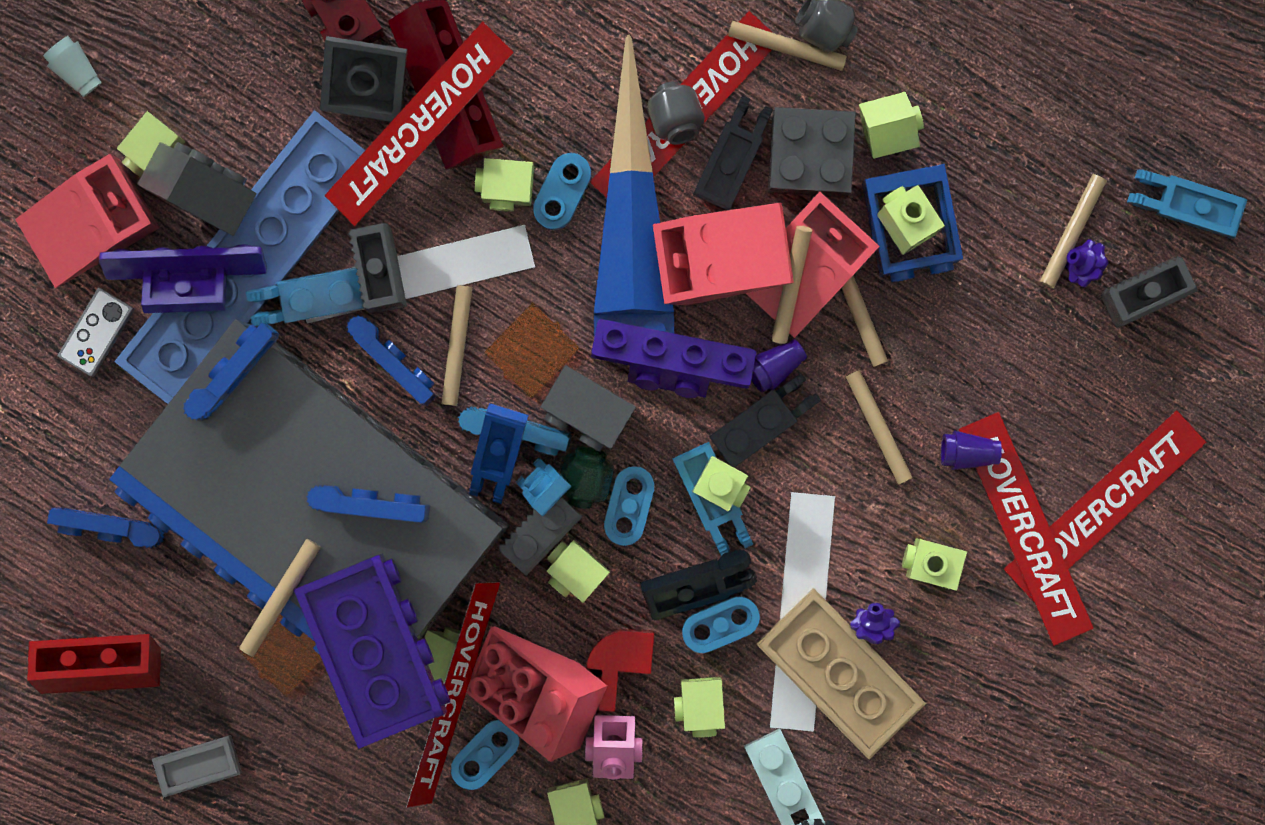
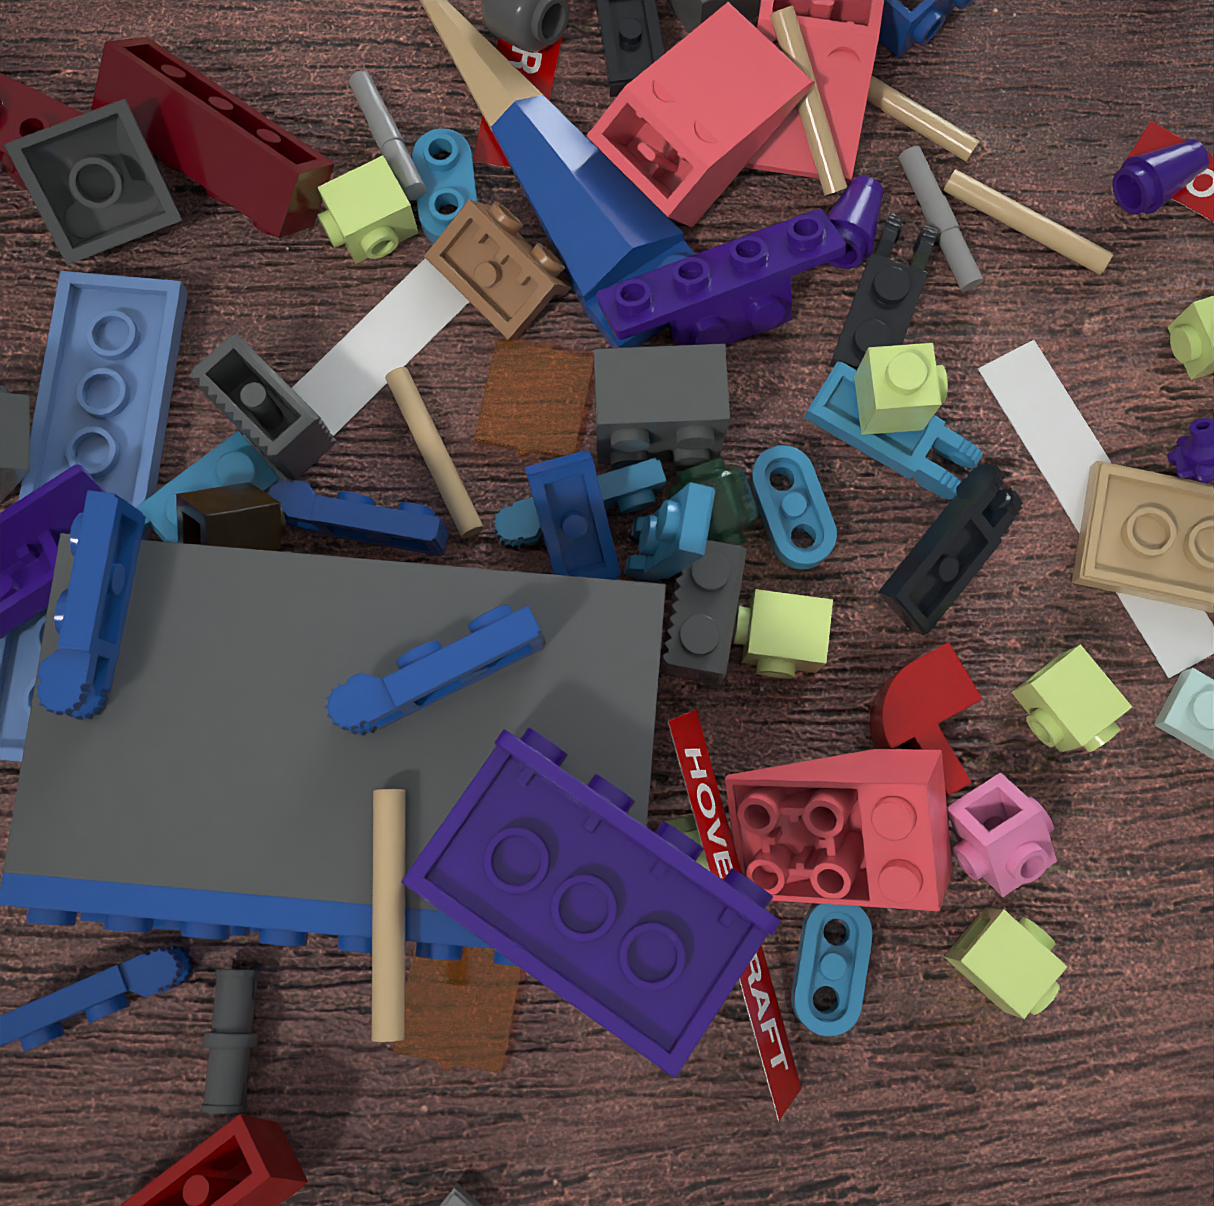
camera: 40 degrees left, 10 degrees down
red sticker [324,21,514,226] -> none
dark azure plate [682,596,760,653] -> none
none -> dark brown brick [176,482,286,552]
none -> dark grey pin [201,969,260,1114]
none -> light grey piece [349,71,426,201]
none -> medium nougat bracket [424,200,572,340]
none -> light grey piece [898,146,984,292]

